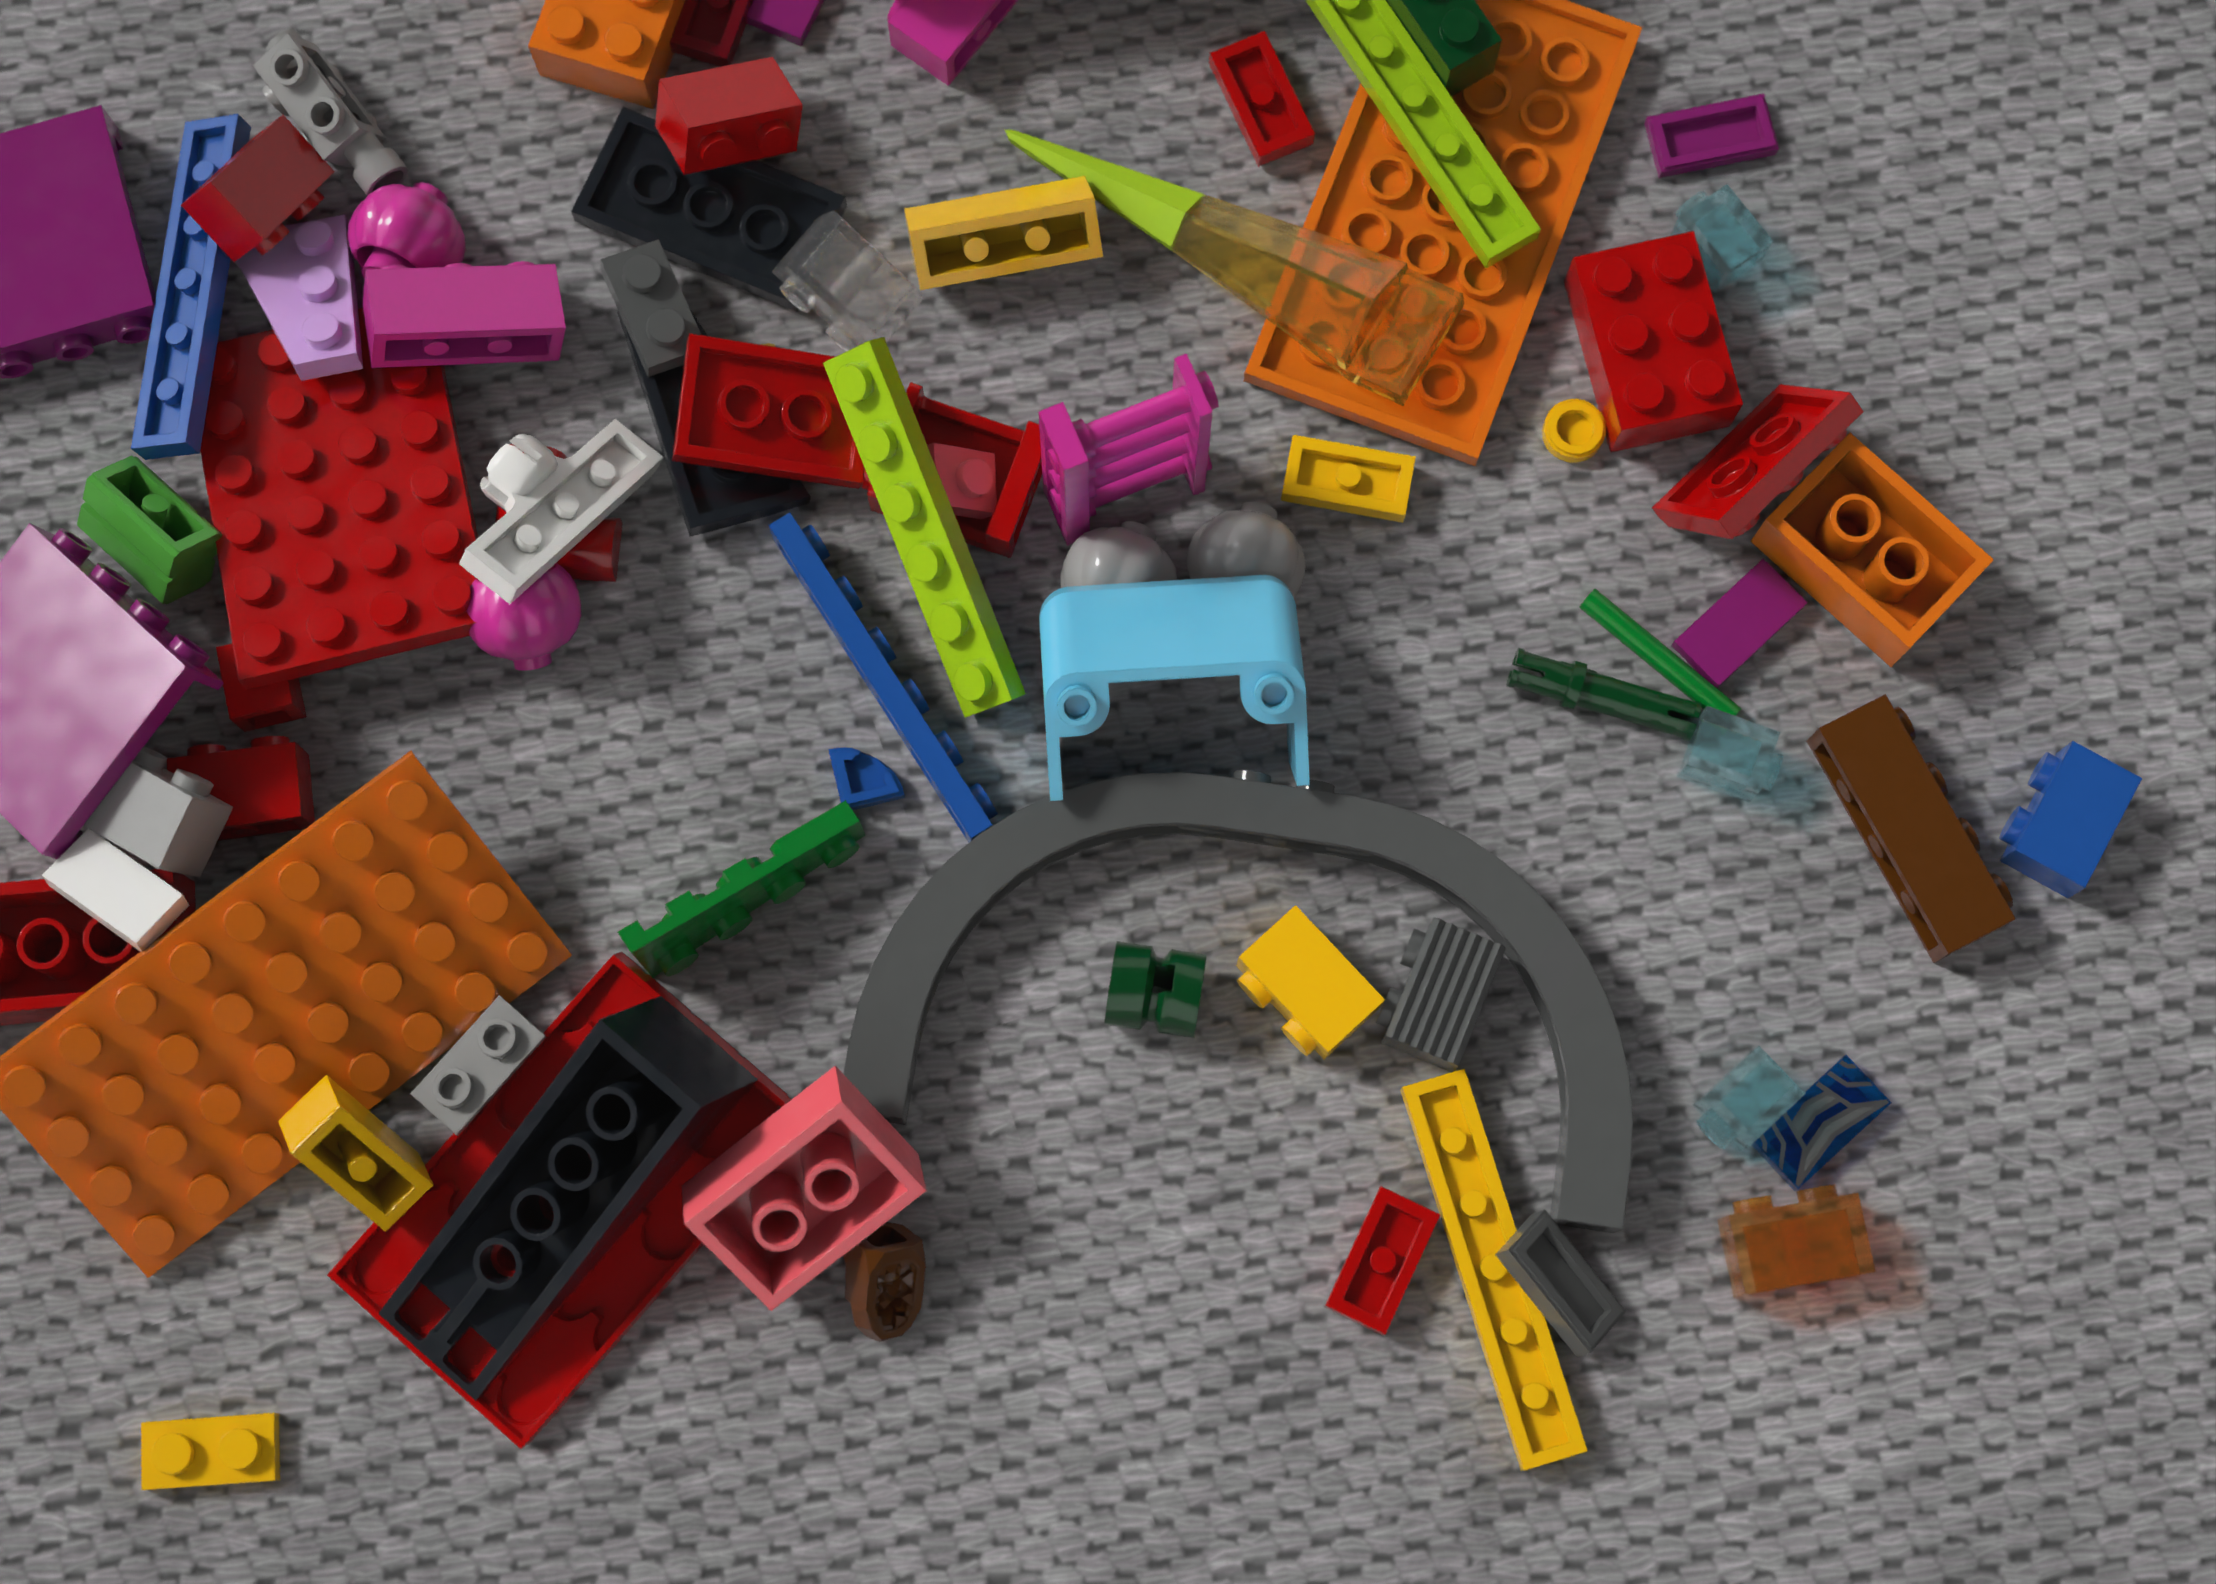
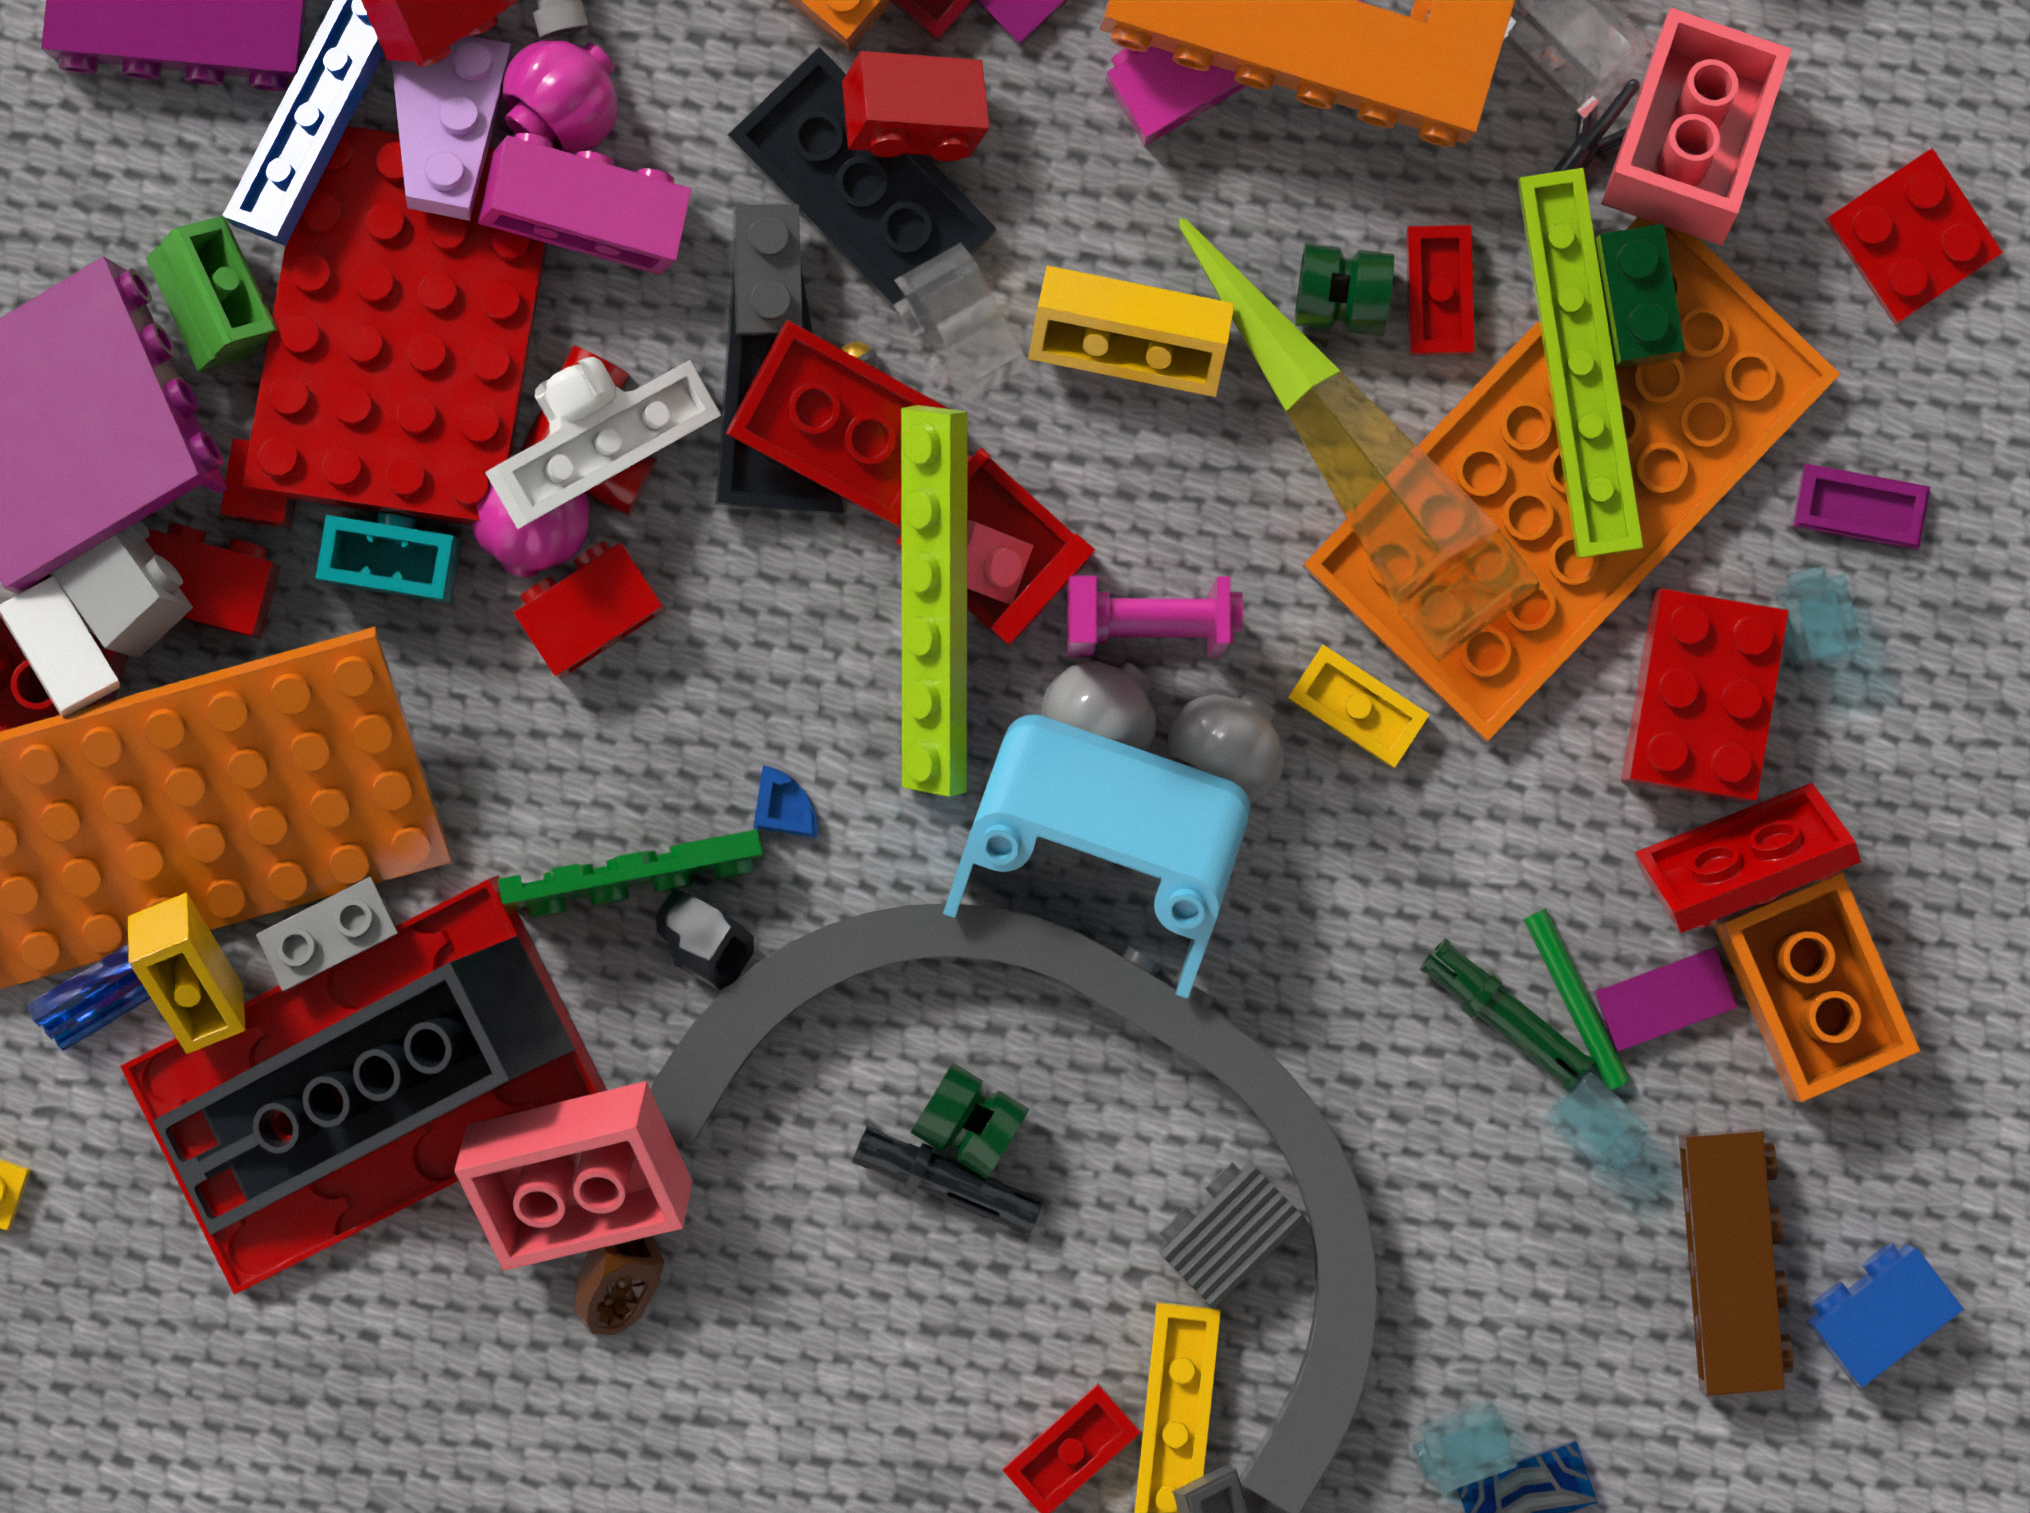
camera: 25 degrees right, 10 degrees up
blue plate [769,512,998,843] -> none
yellow brick [1236,905,1385,1060] -> none
yellow tile [1542,399,1606,463] -> none
none -> clear blue tile [27,944,151,1051]
none -> teal brick [315,513,462,605]
none -> red brick [513,541,666,680]
none -> black rock [655,888,754,990]
none -> black pin [851,1125,1044,1237]
none -> dark green wheel [1294,243,1394,336]

